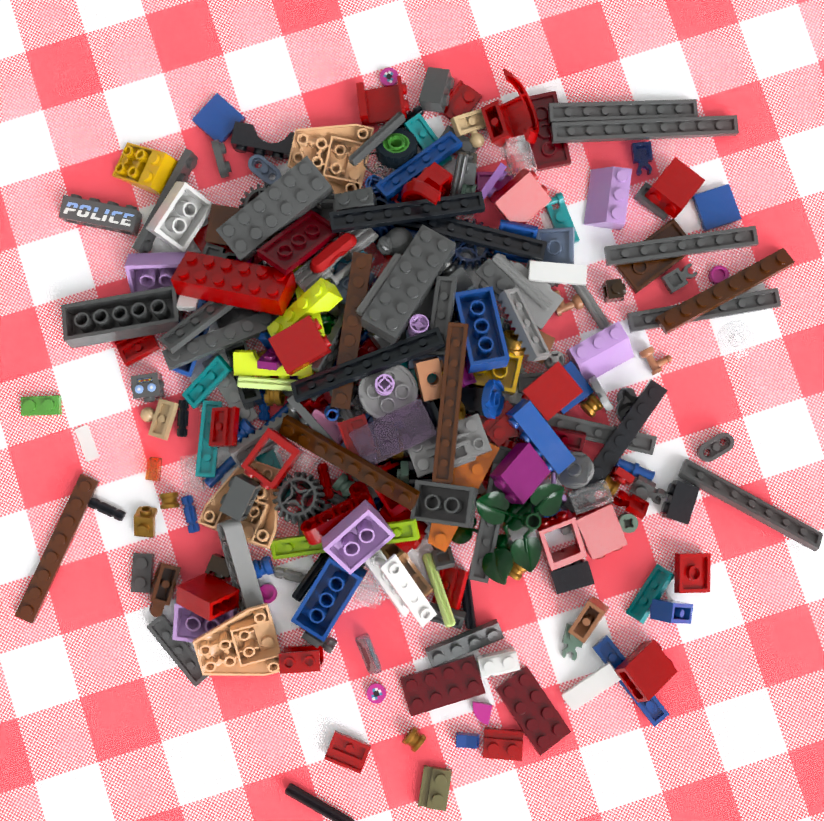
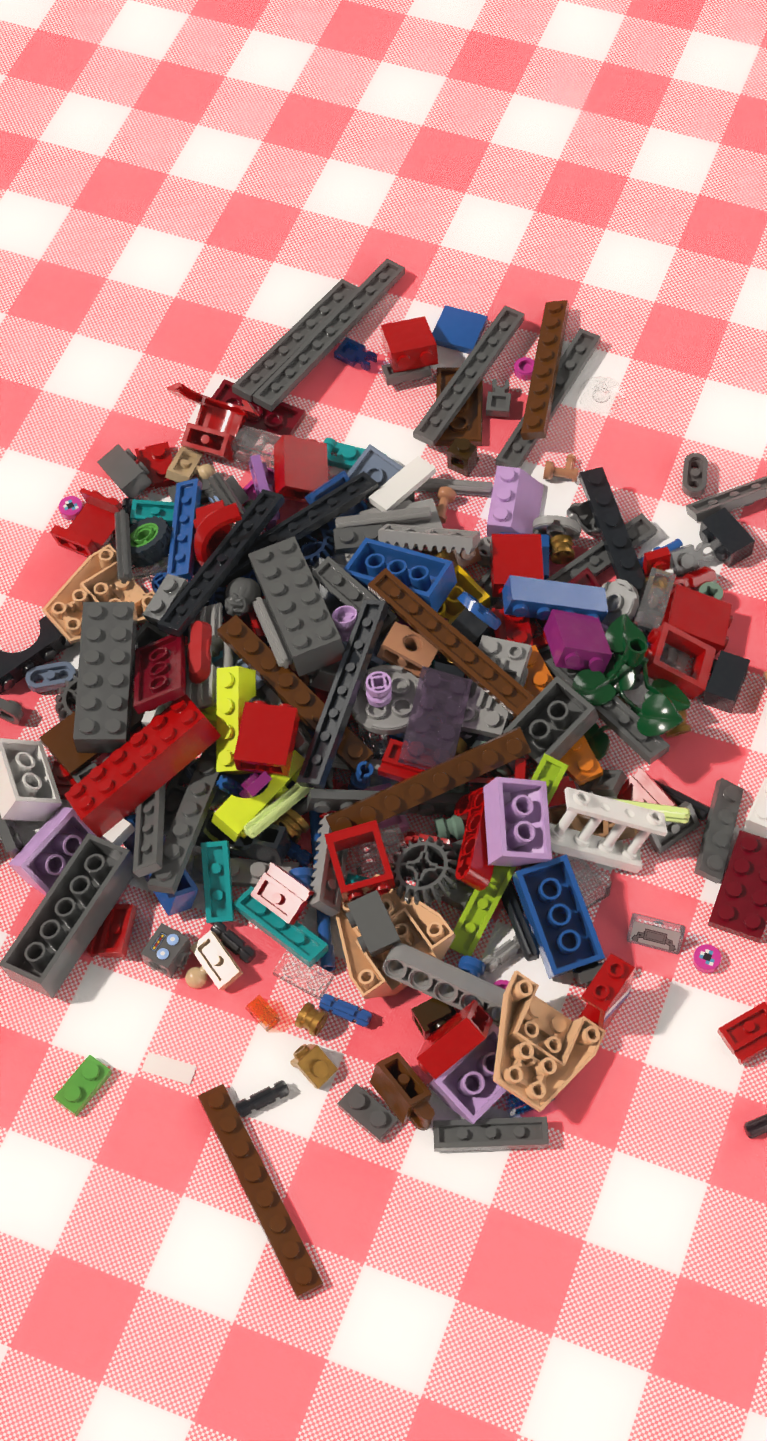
camera: 50 degrees left, 25 degrees down
lavender slope [583,166,632,230] -> none

